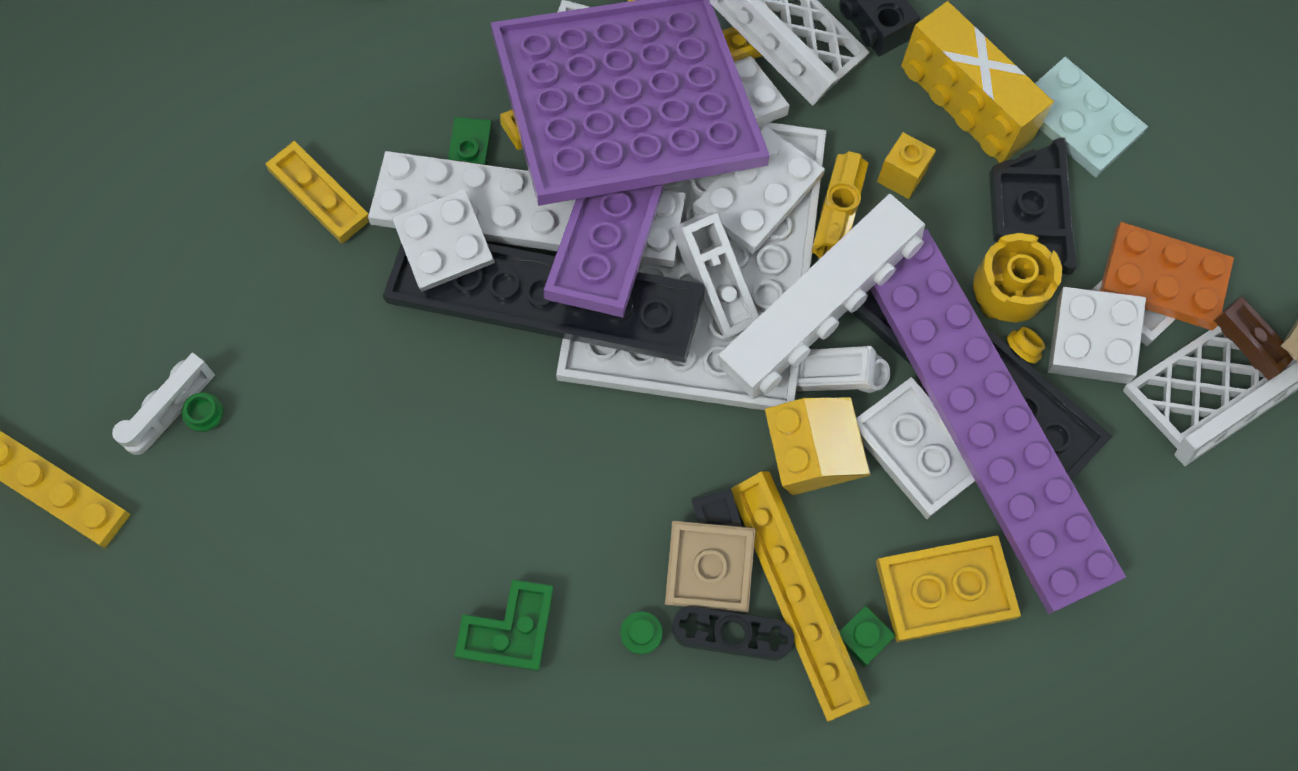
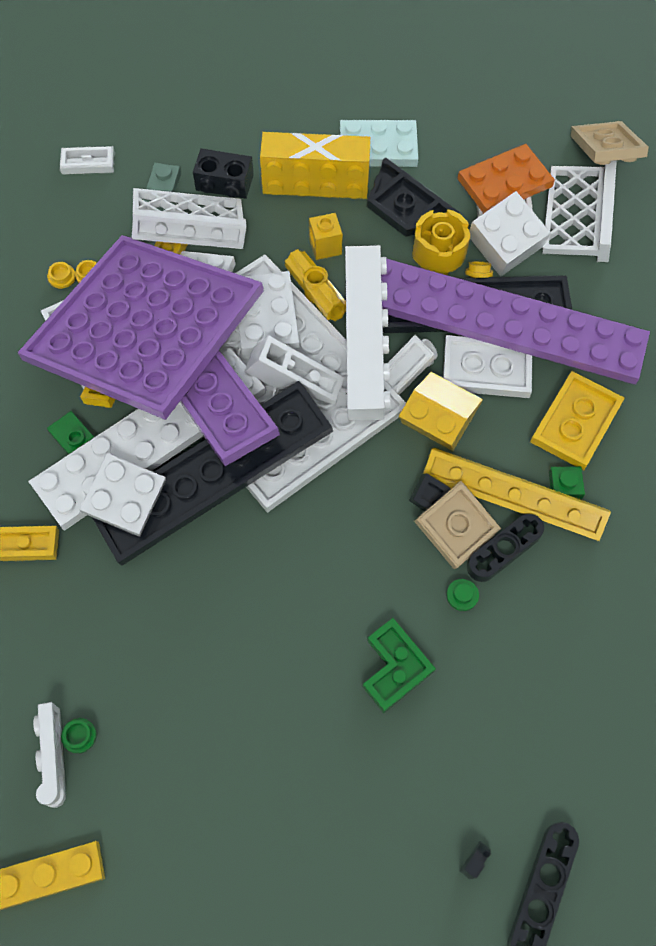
camera: 45 degrees left, 5 degrees down
reddish brown plate [1213,296,1293,381] -> none

